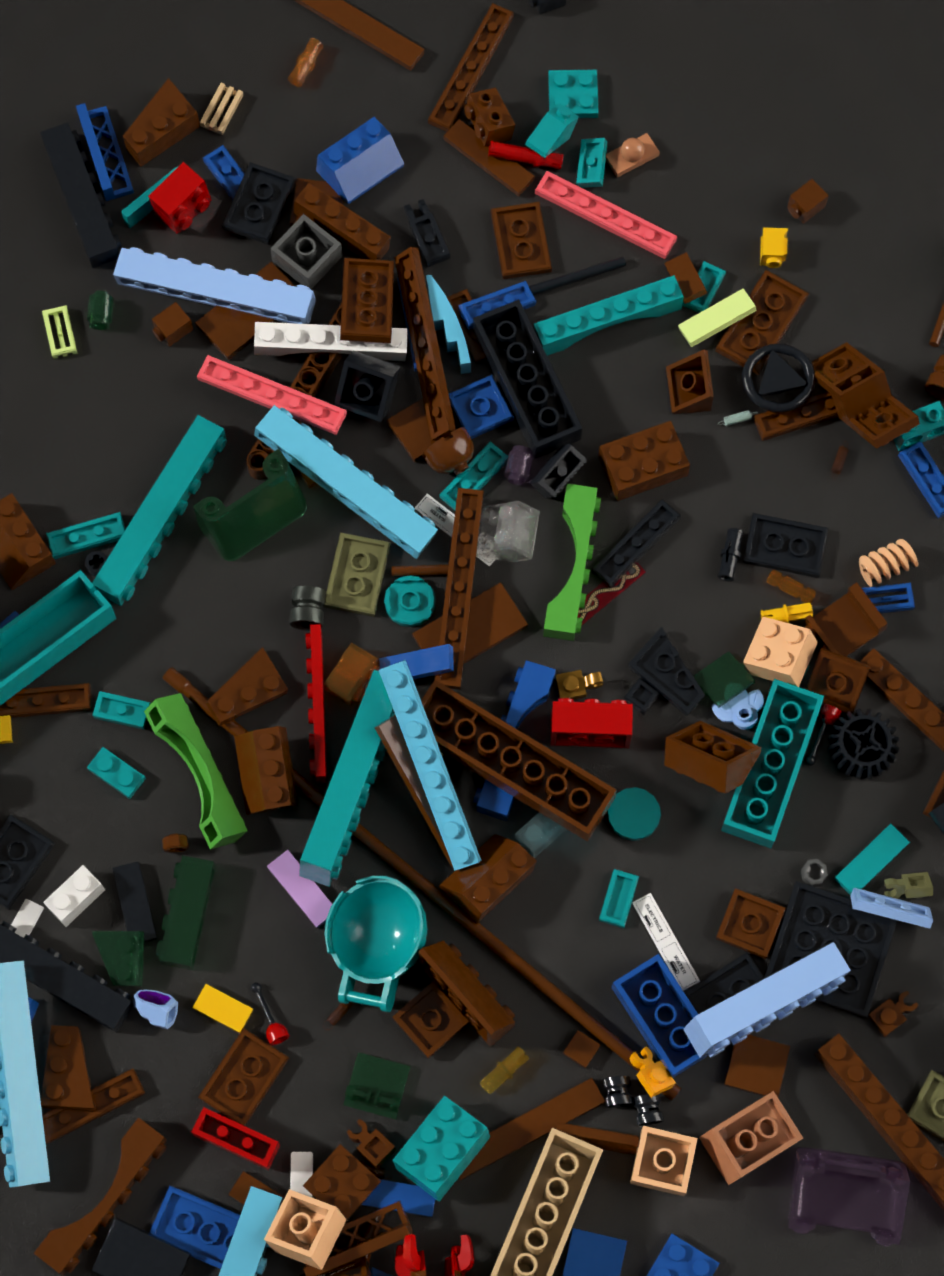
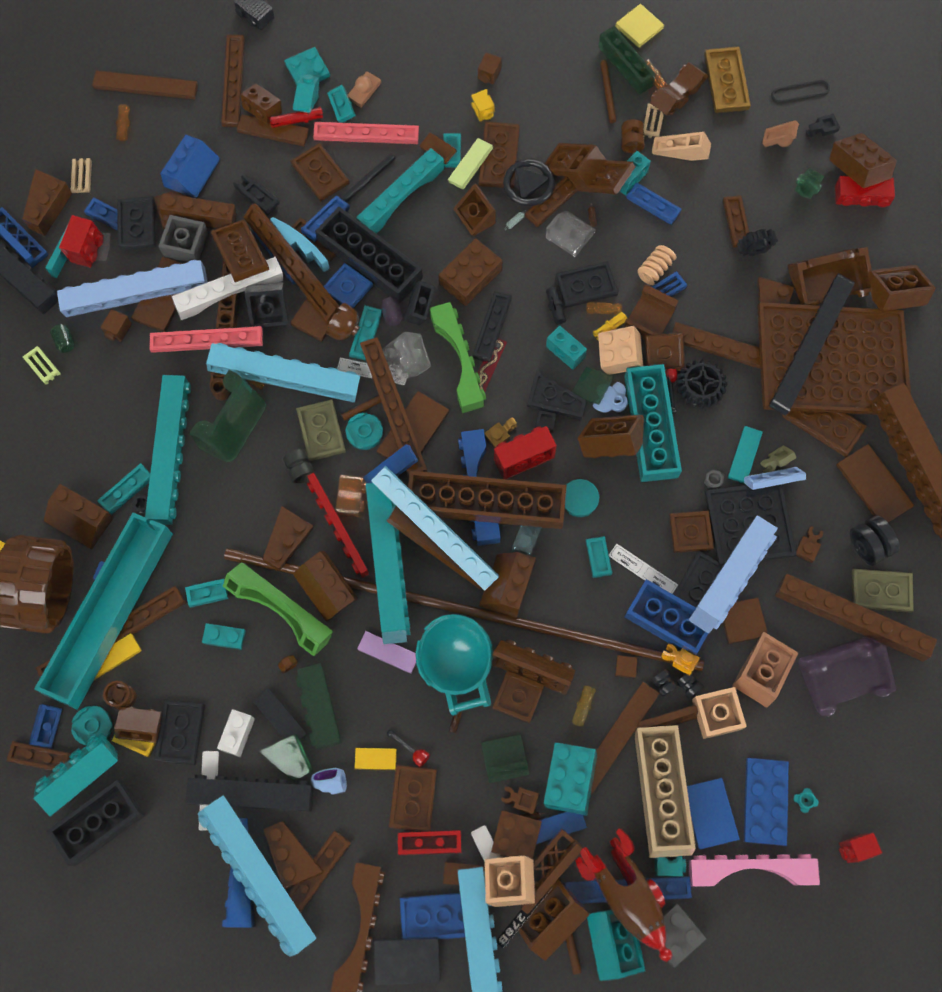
camera: 25 degrees left, 0 degrees up
none -> clear slope [546,211,596,257]
none -> teal brick [546,325,587,370]

